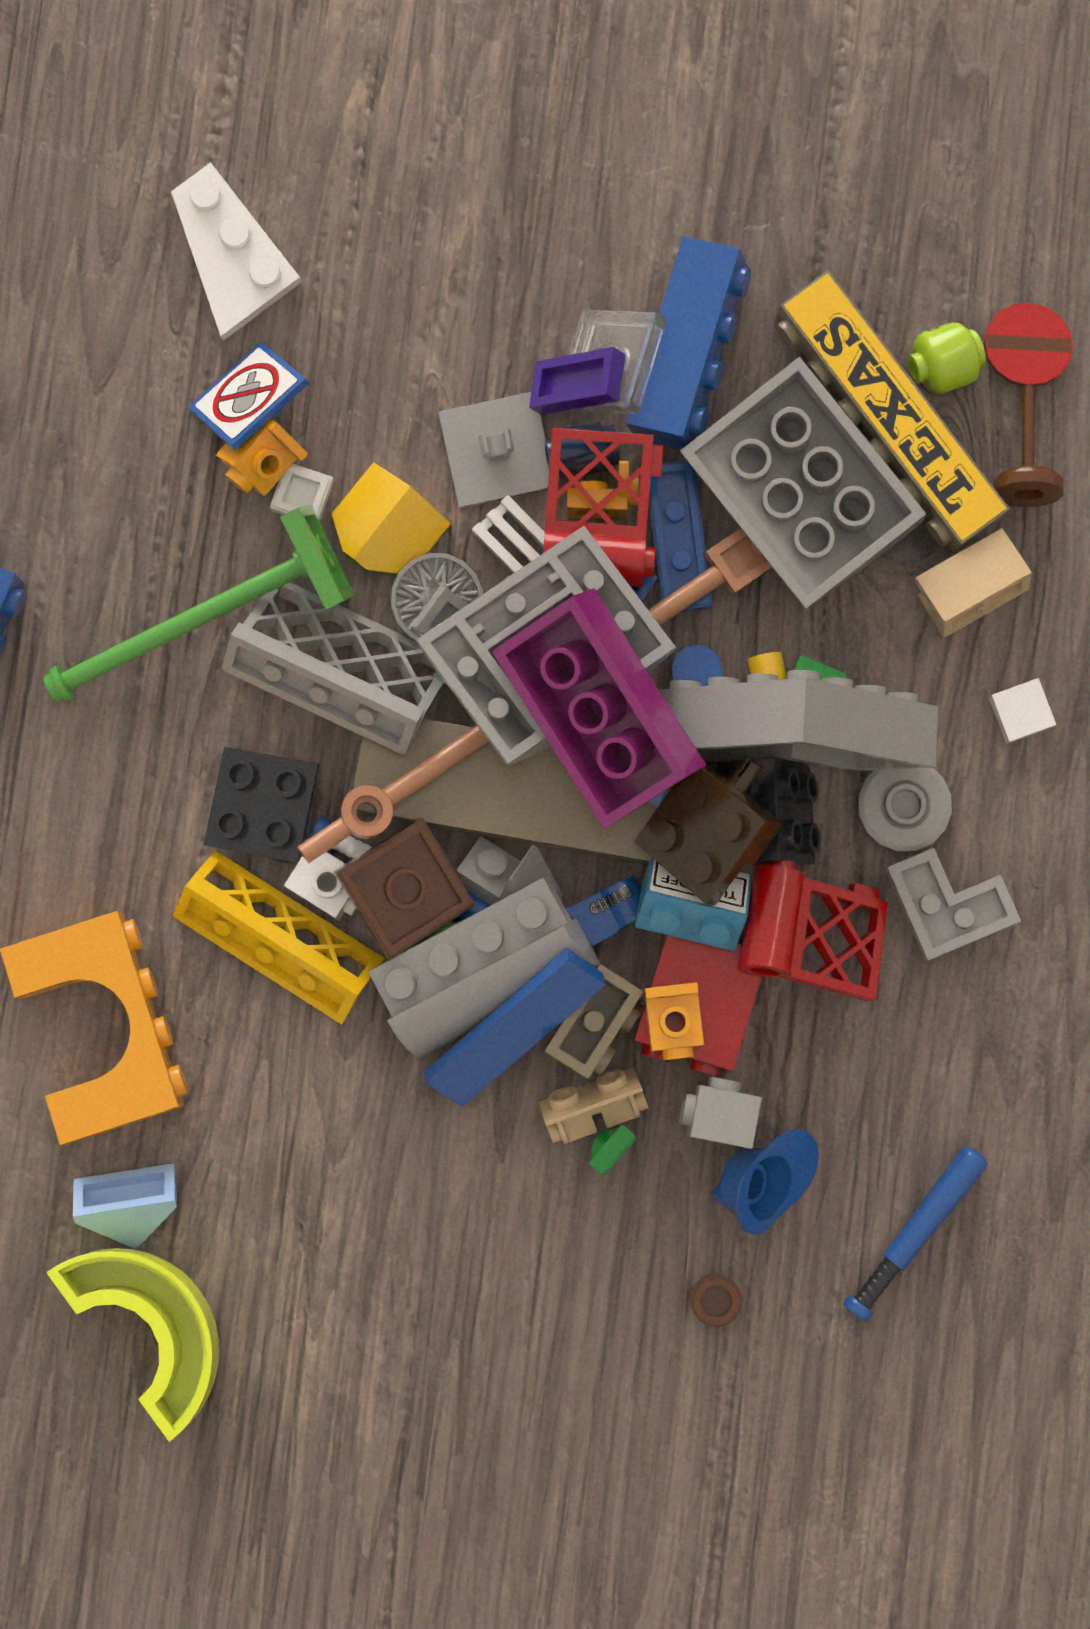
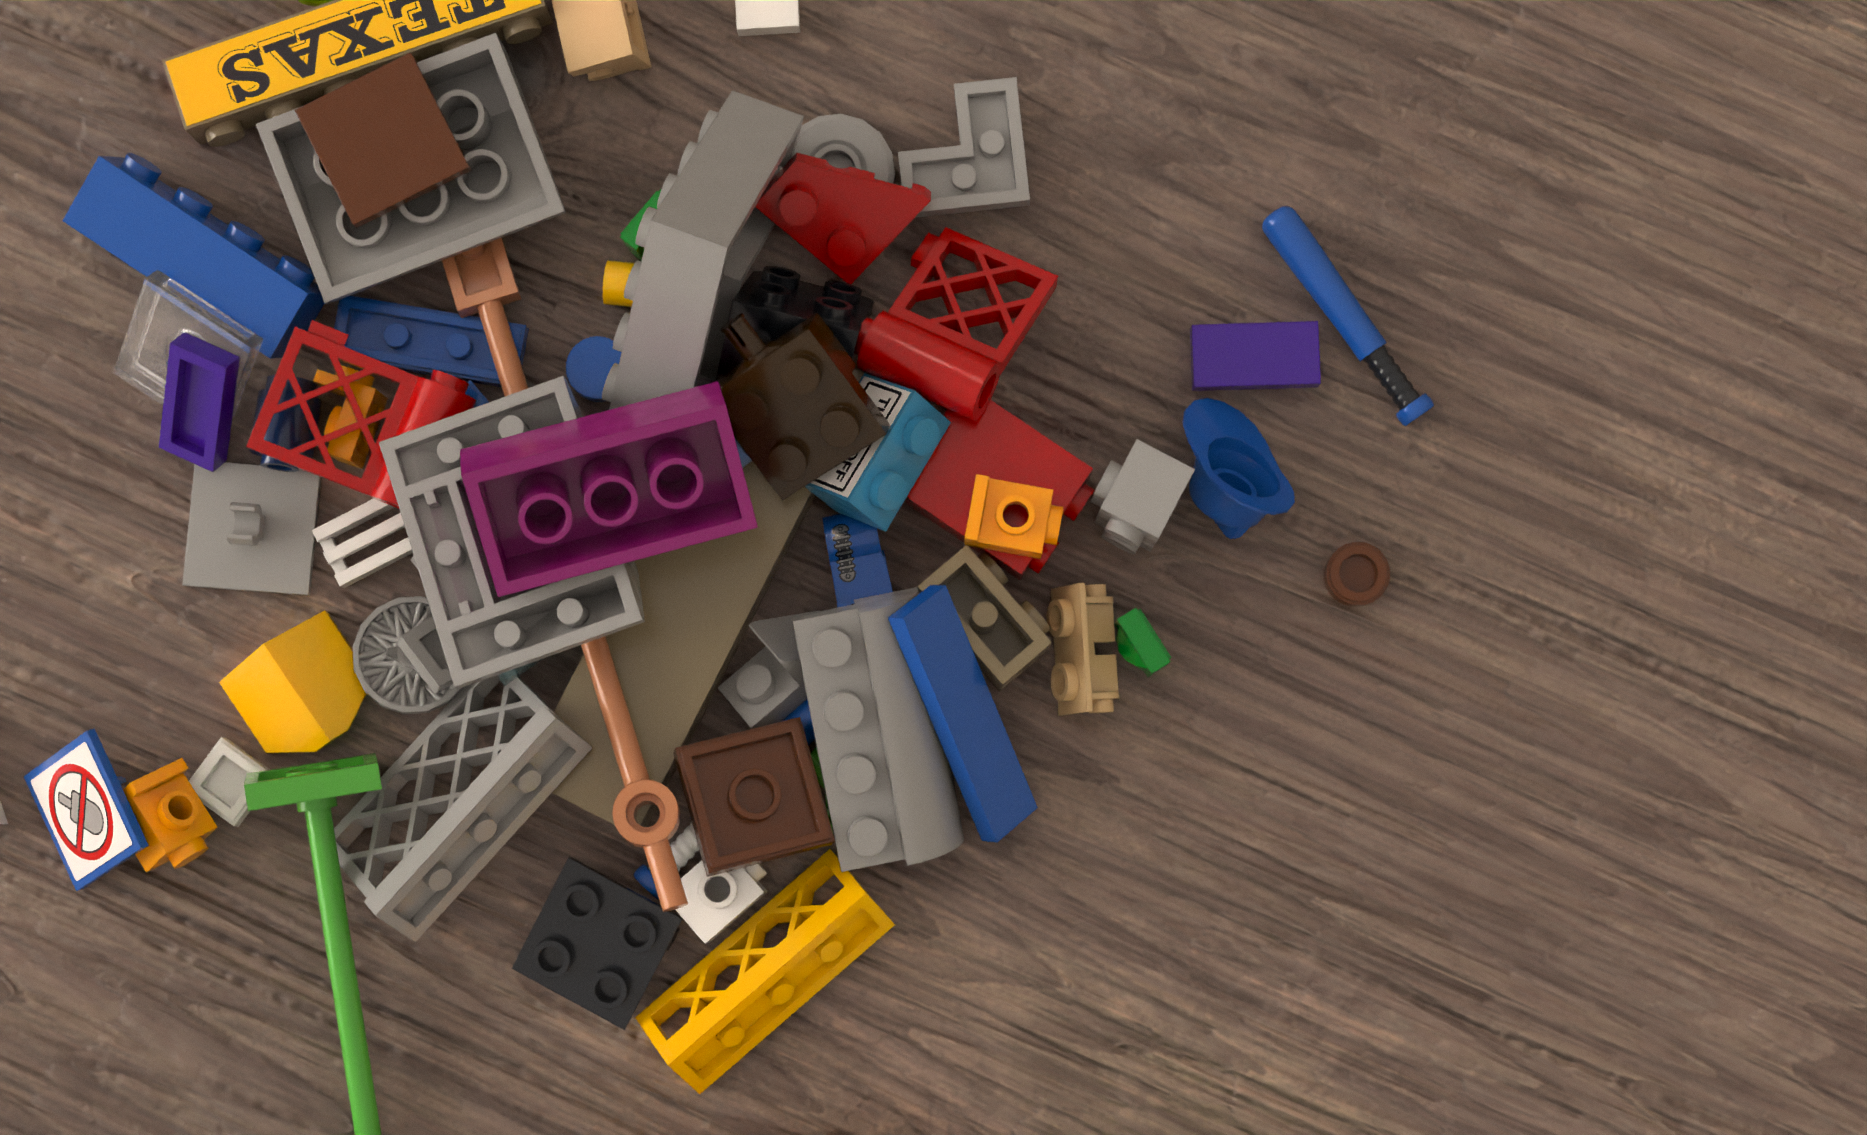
camera: 70 degrees left, 0 degrees up
none -> reddish brown tile [295,52,472,228]
none -> red wing [755,153,931,284]
none -> dark purple tile [1190,321,1321,391]

